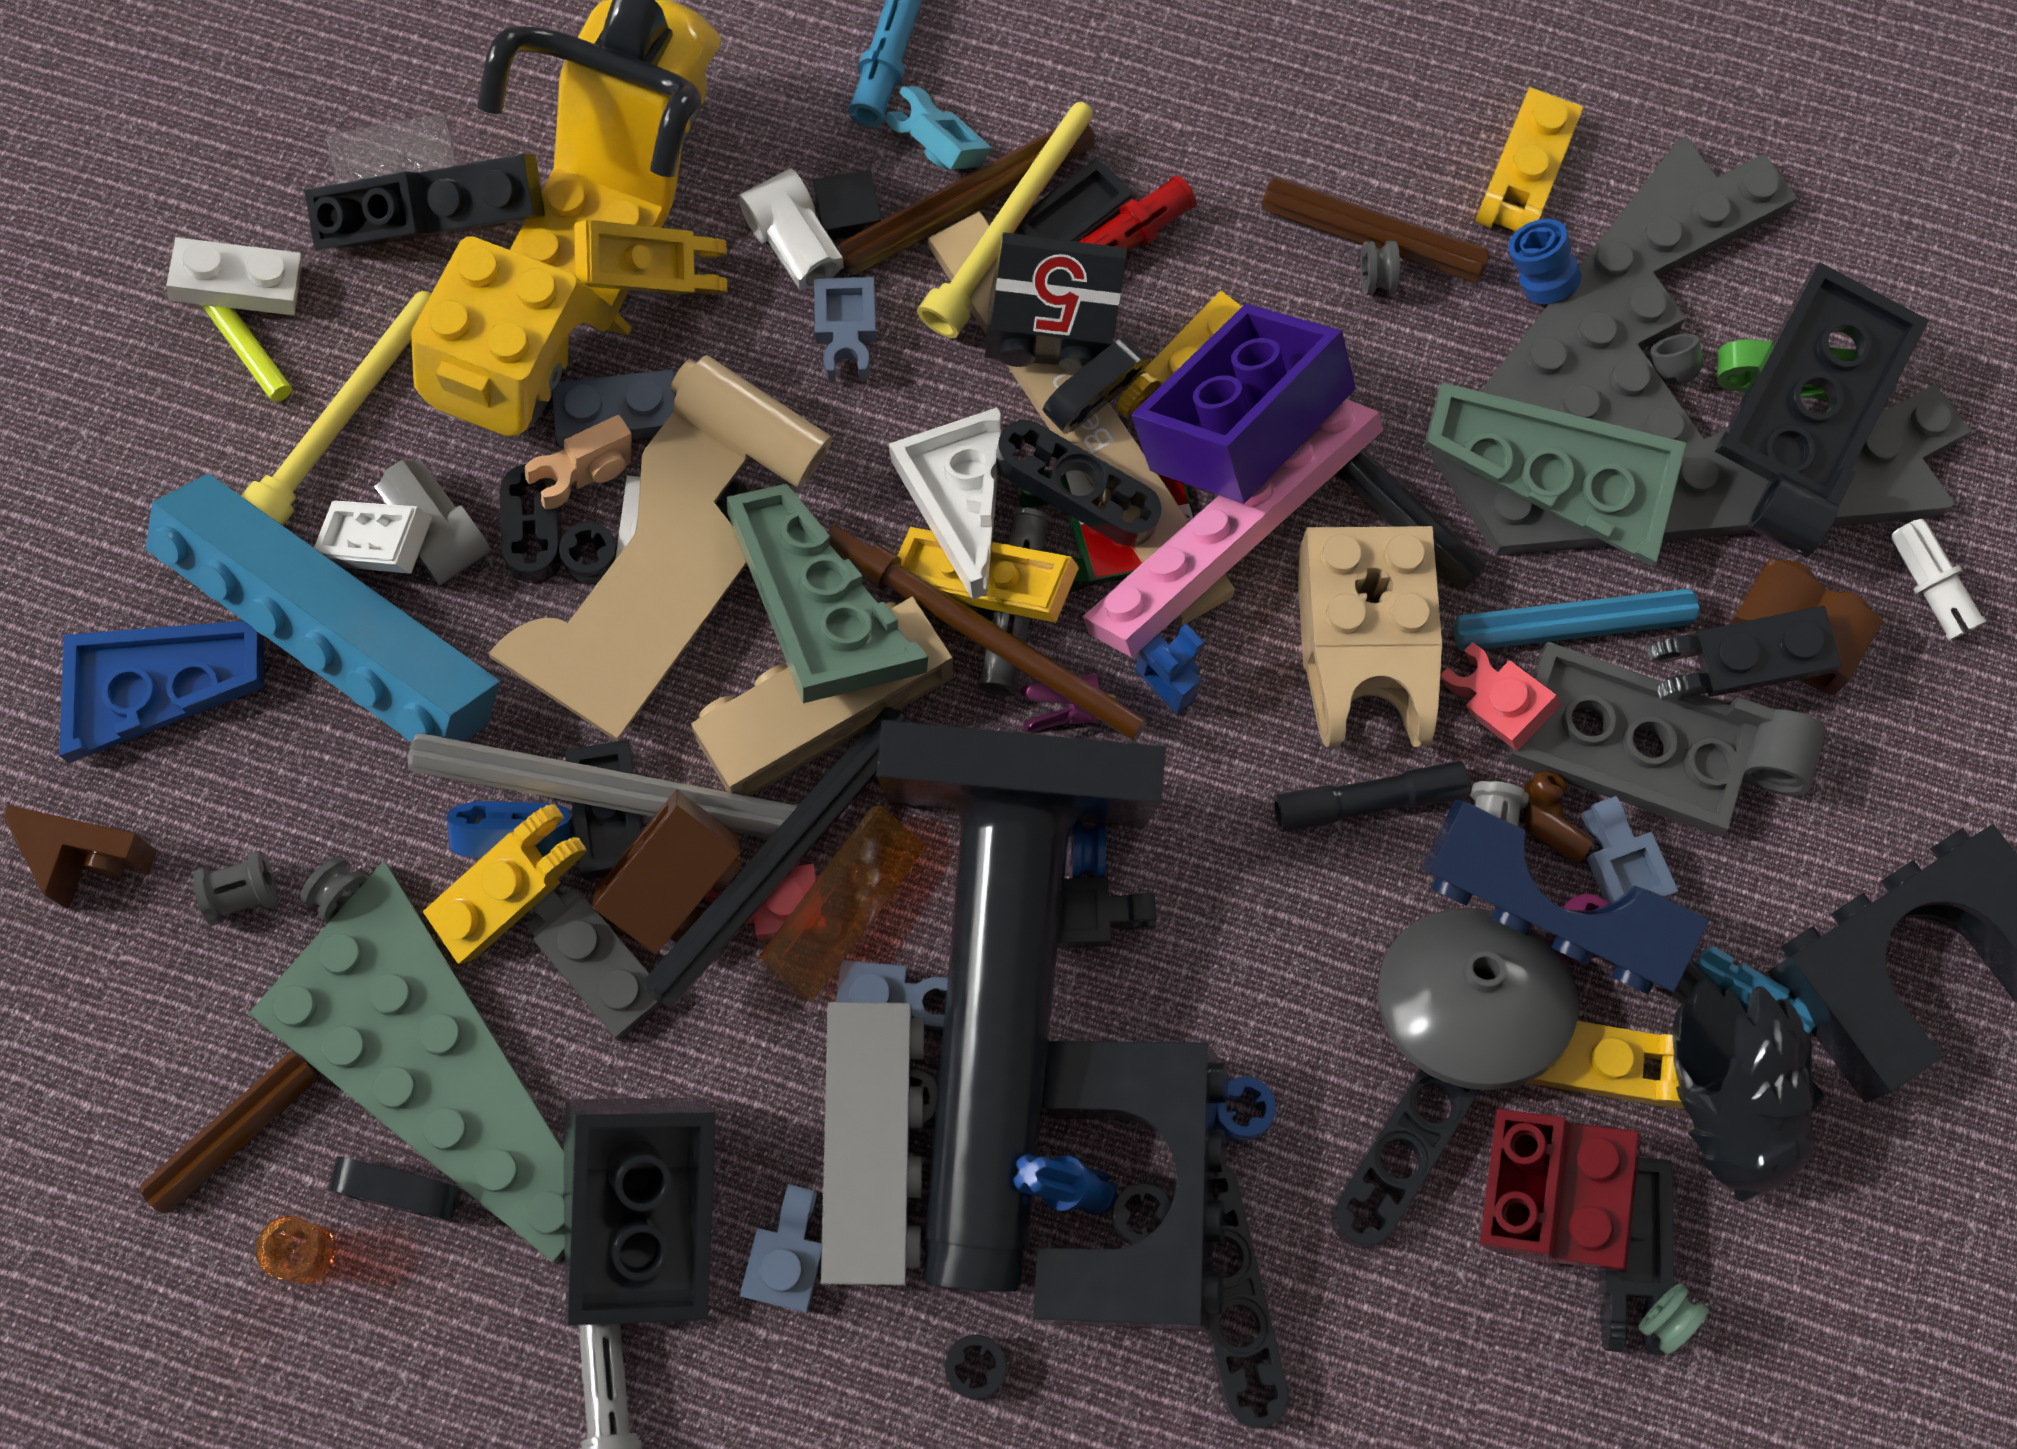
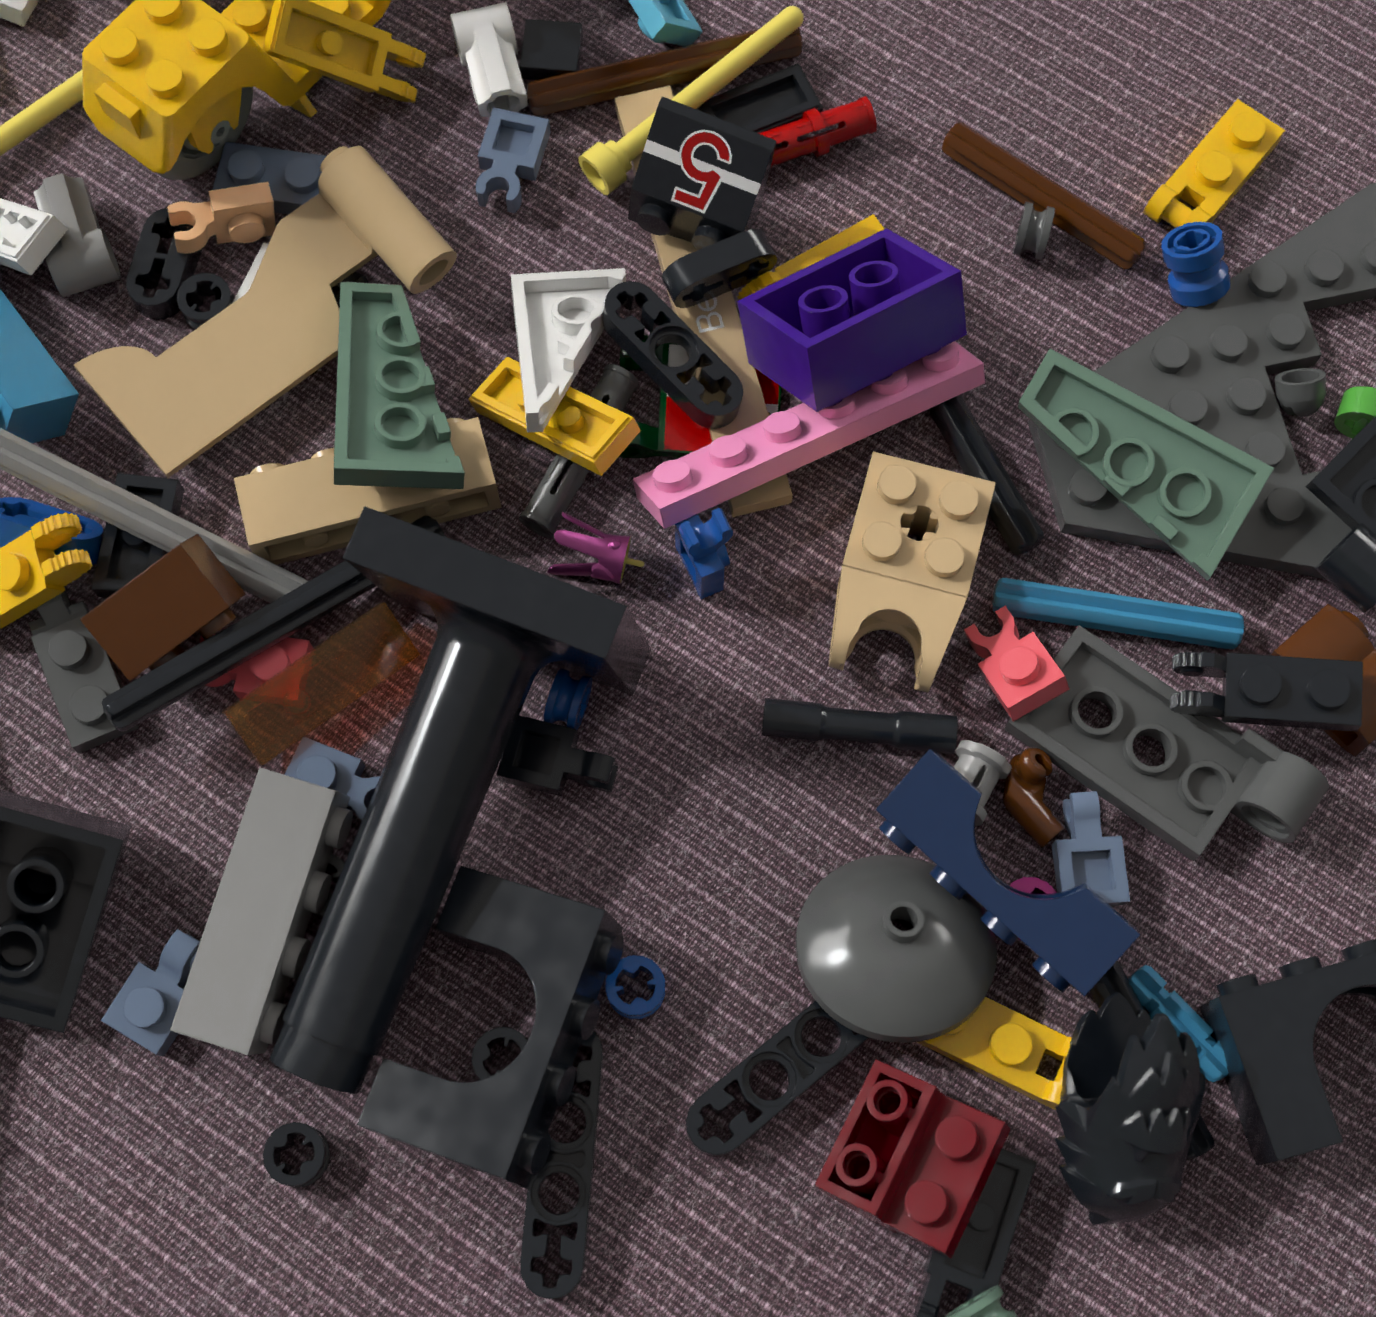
camera: 20 degrees right, 0 degrees up
reddish brown bar [827,525,1148,741] -> none
blue axle [1013,1154,1117,1215] -> none

